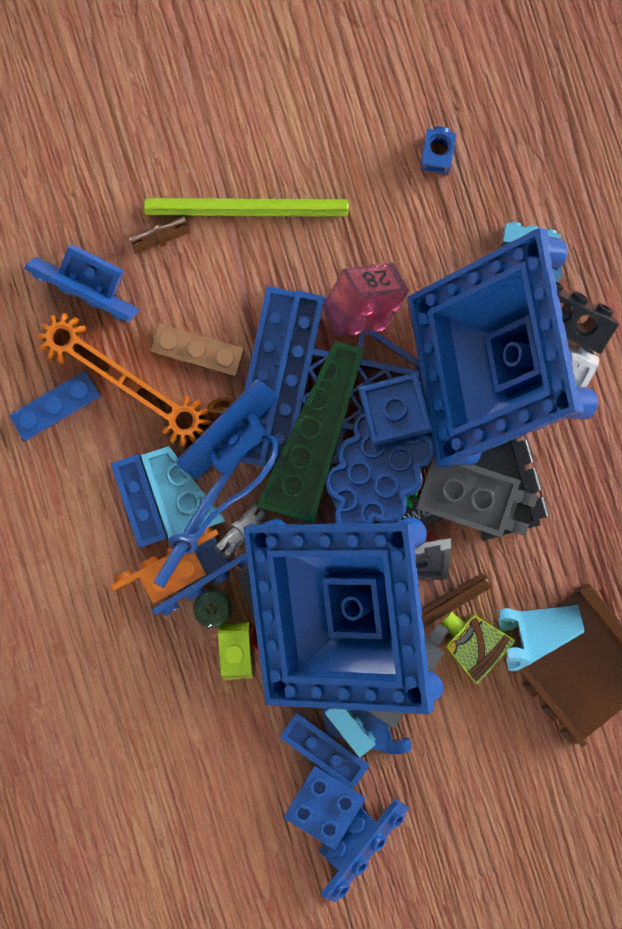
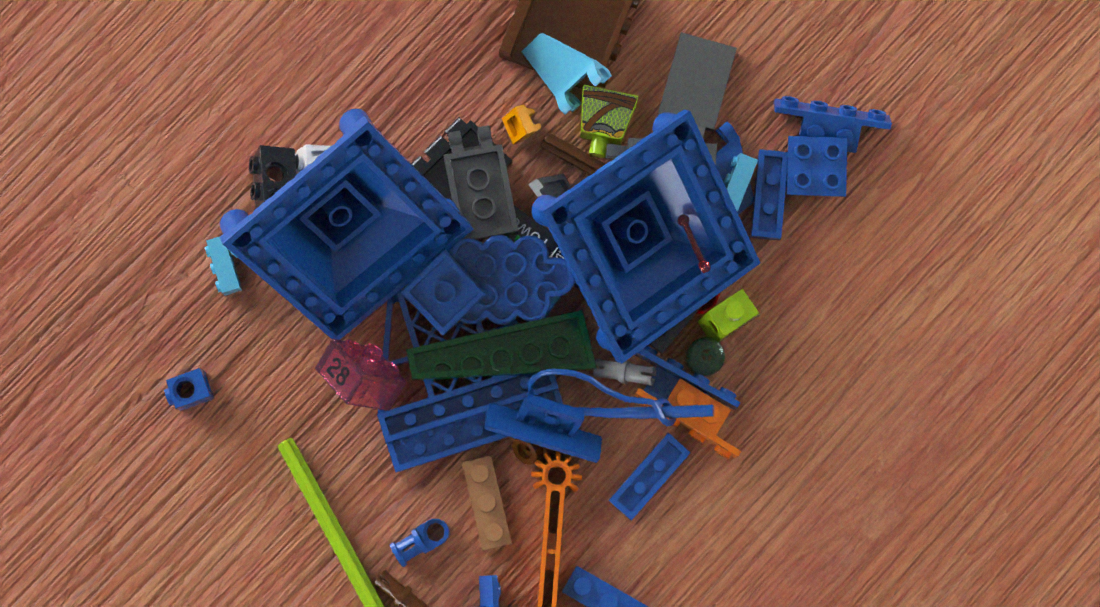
camera: 130 degrees left, 5 degrees down
medium azure wing [140,446,225,541] -> none
none -> blue connector [389,519,450,567]
none -> light orange tile [502,104,541,145]
none -> dark grey tile [657,32,737,137]
none -> clear red hinge [677,214,710,273]

